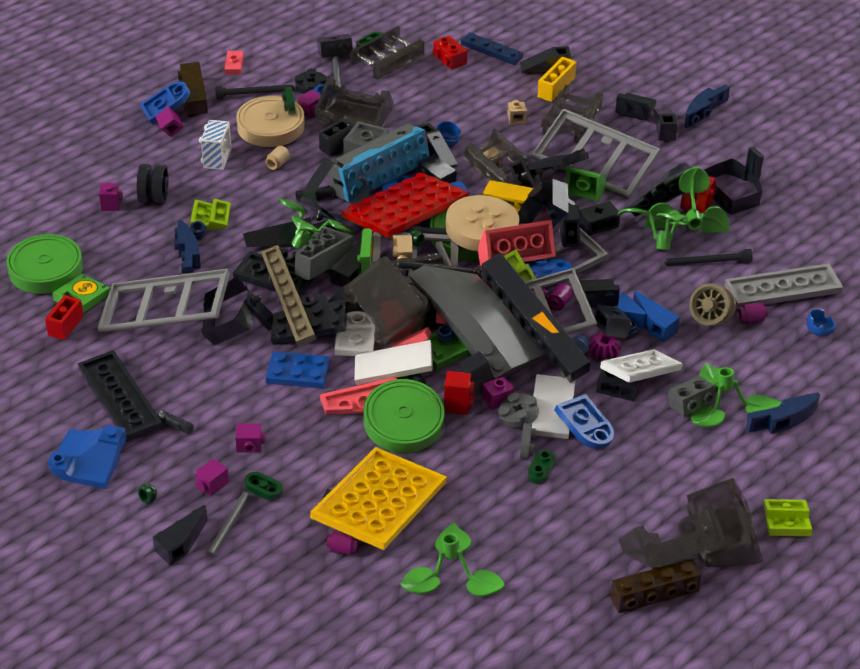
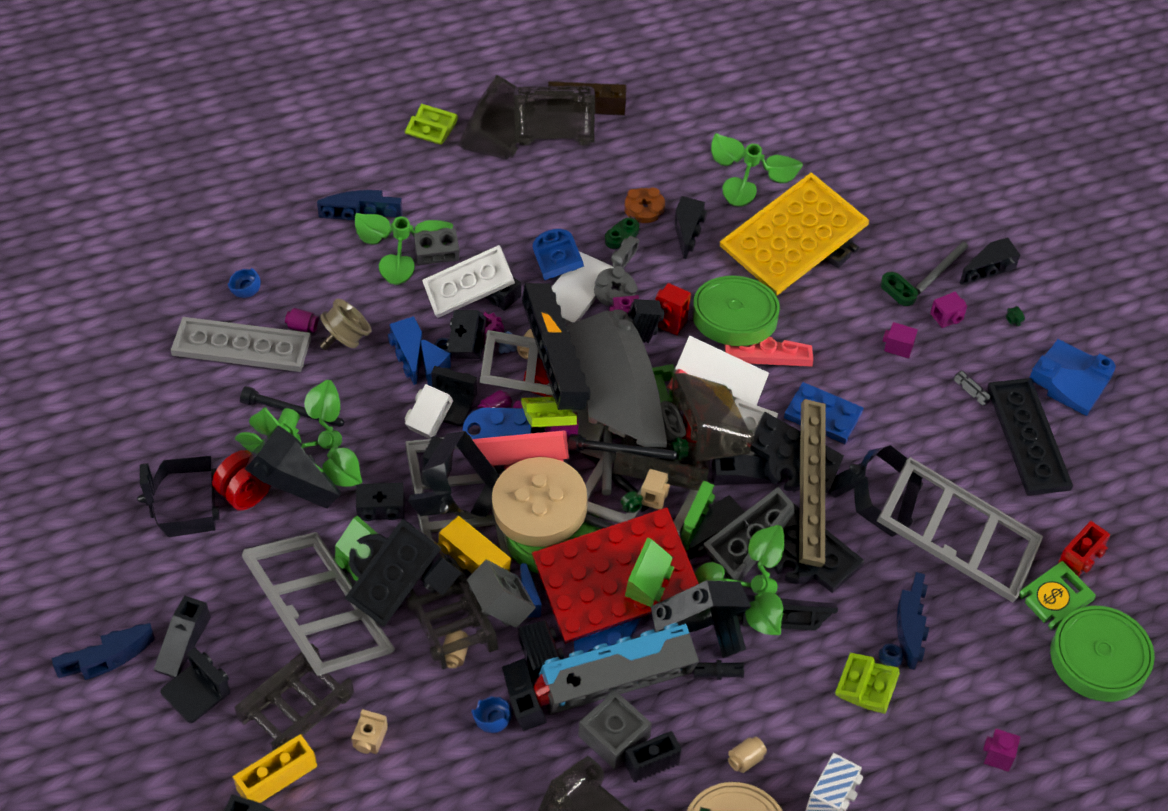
camera: 160 degrees left, 10 degrees up
black wheel [136,164,169,204] -> none
none -> white brick [405,384,453,439]
none -> dark grey container [467,559,536,628]
none -> dark orange plate [624,187,665,223]
none -> bright green slope [625,538,674,607]
none -> black slope [674,196,707,259]

